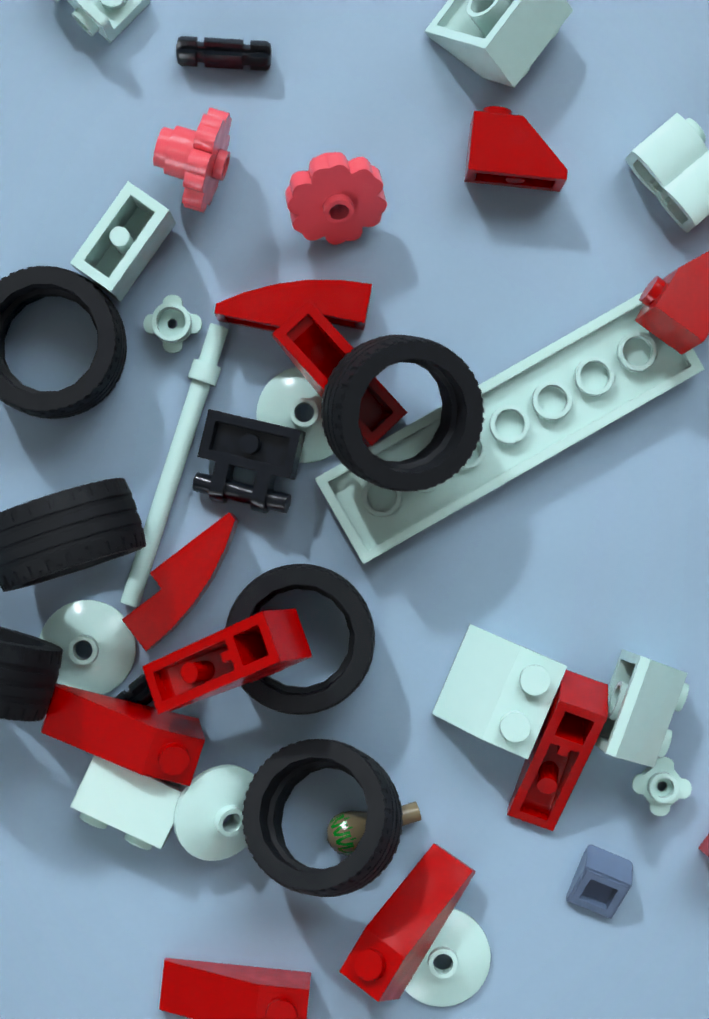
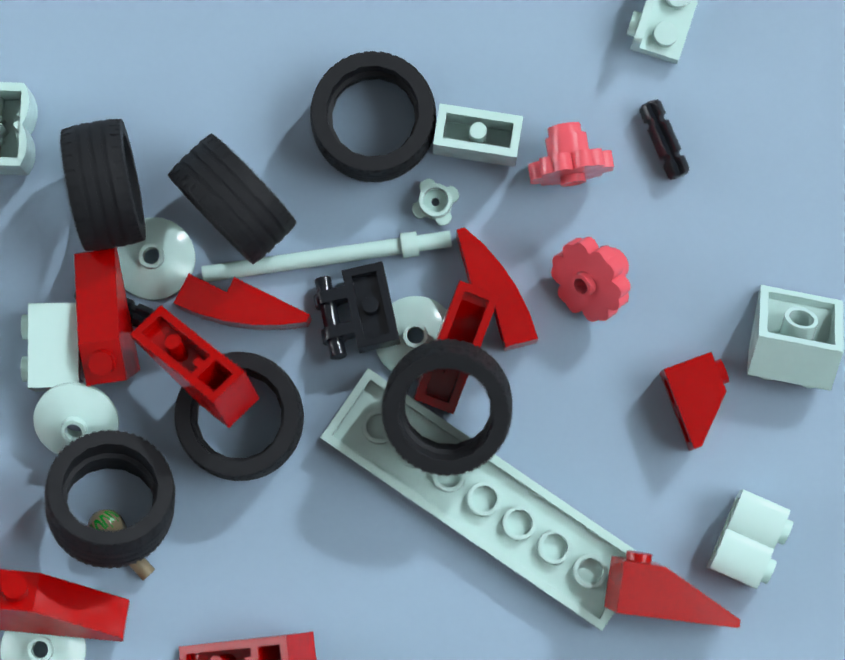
camera: 70 degrees right, 5 degrees down
light aqua slope [432,624,567,759] -> none

